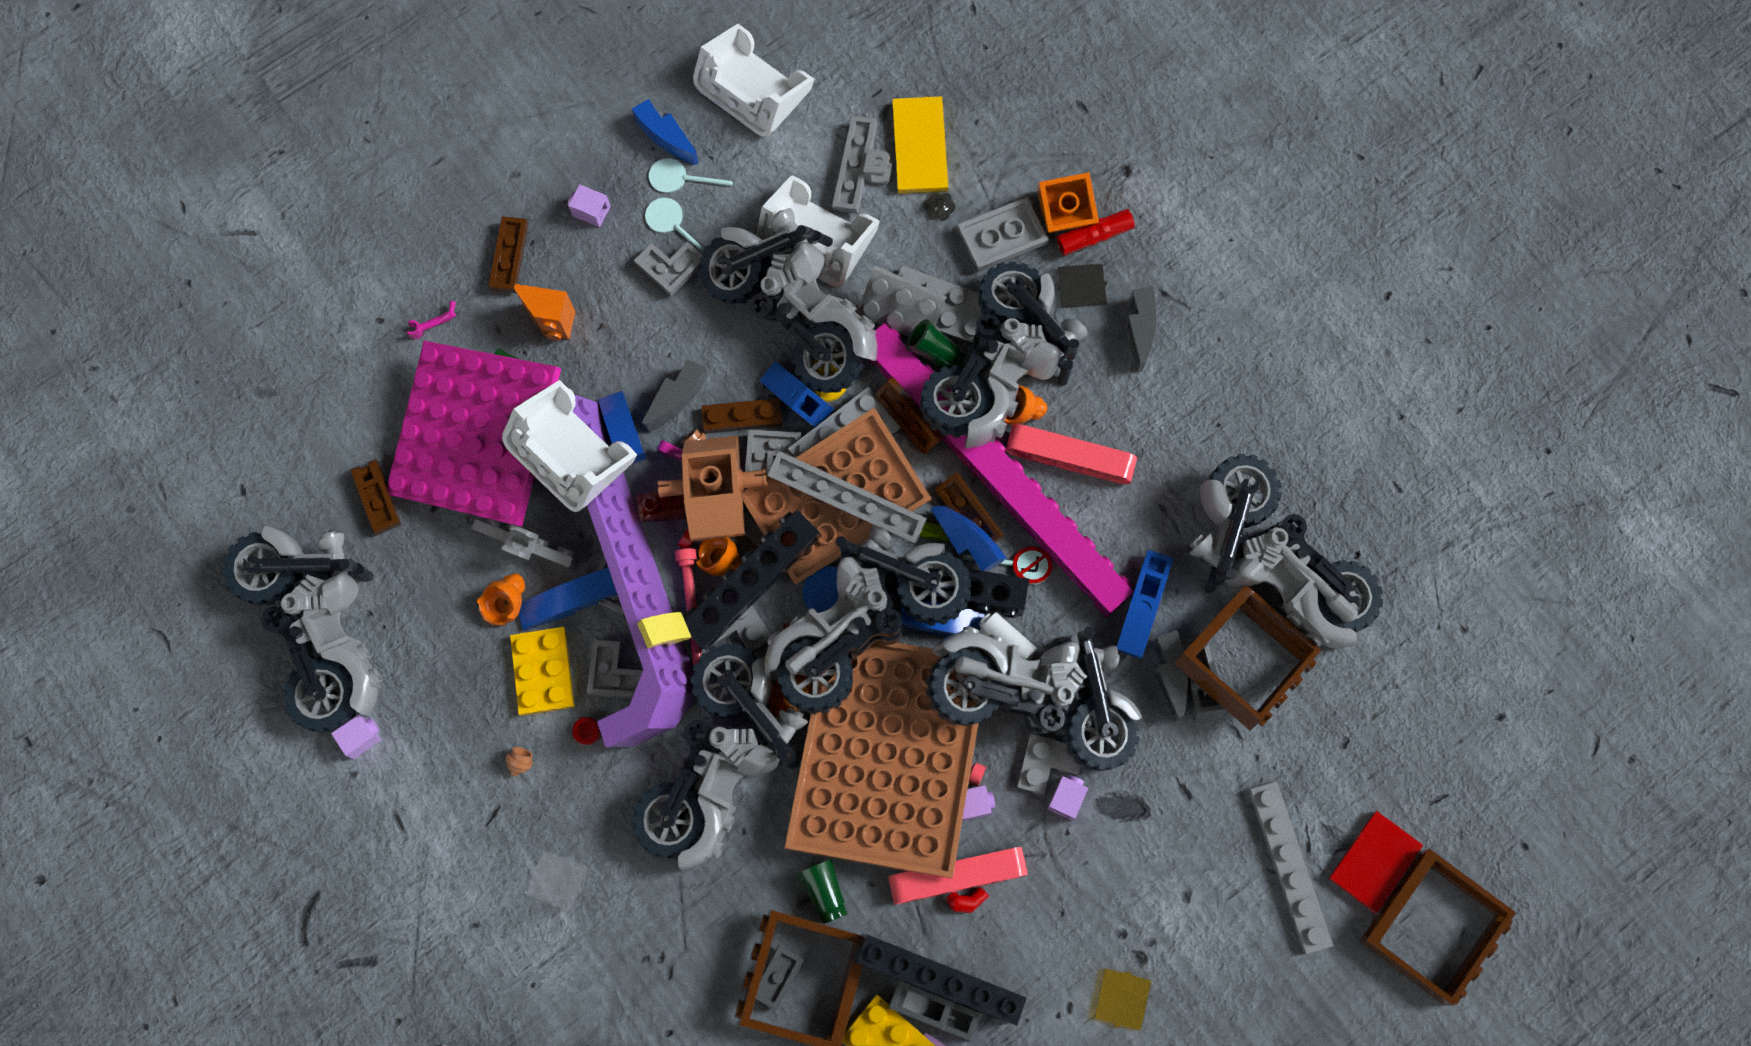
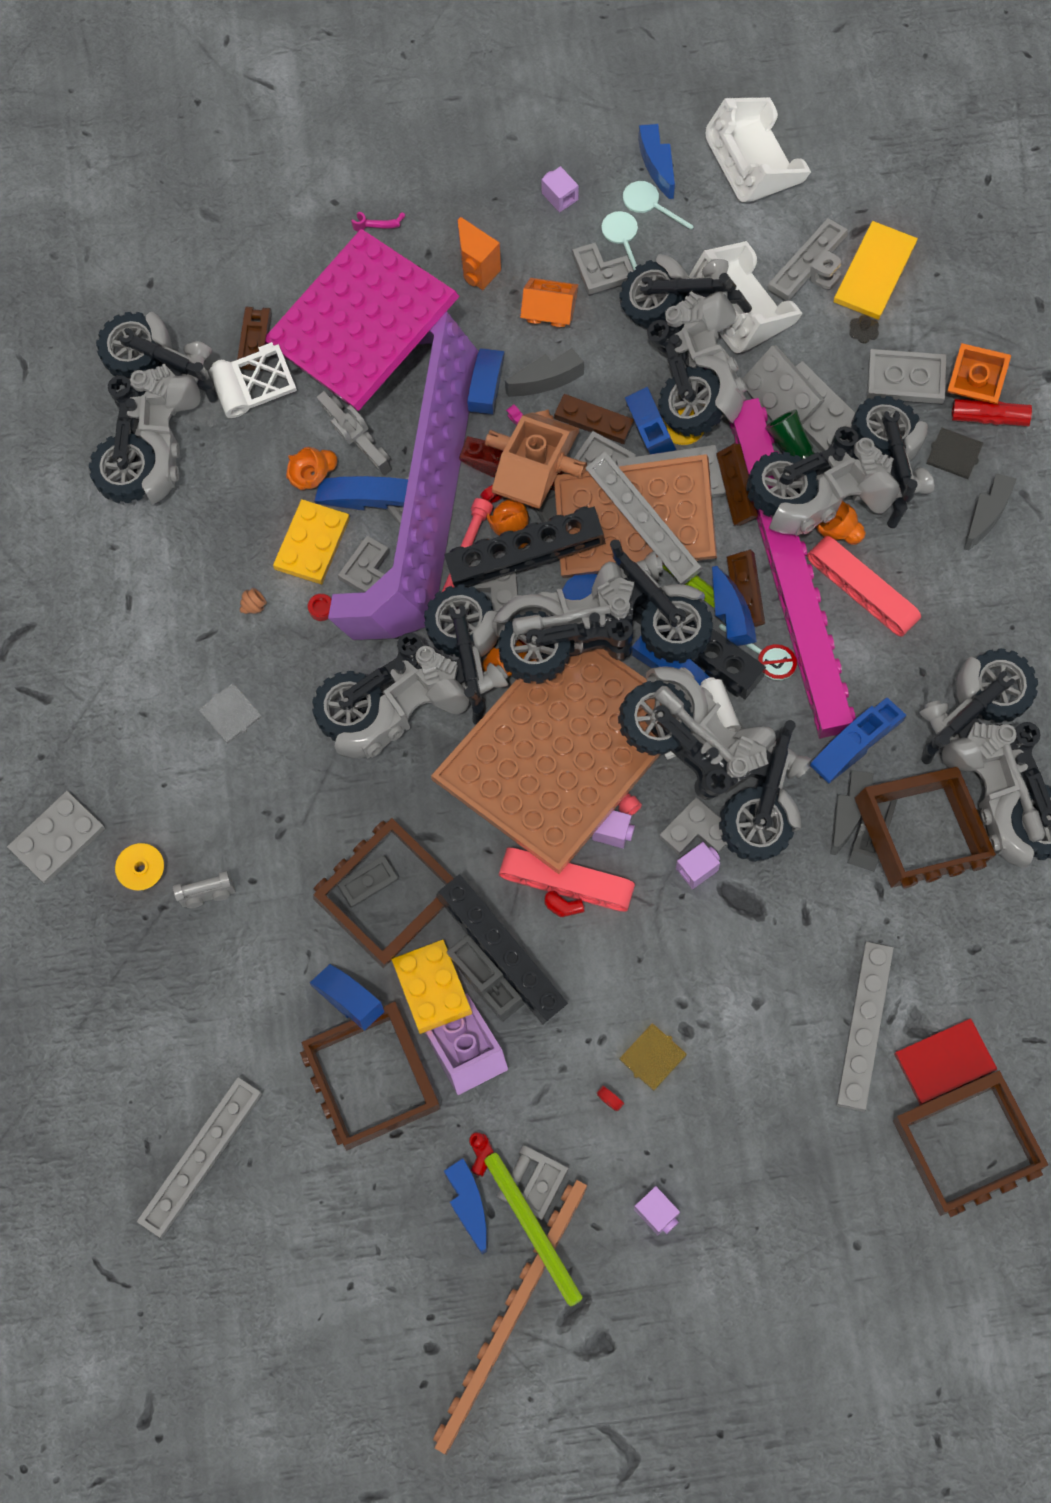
camera: 30 degrees right, 5 degrees down
lavender brick [331,714,381,759] -> none
reddish brown plate [488,216,529,293] -> none
white windscreen [502,380,637,512] -> none
light yellow slope [637,612,691,649] -> none
dark green plant [796,858,848,924] -> none
none -> white piece [209,342,297,418]
none -> orange slope [520,278,579,327]

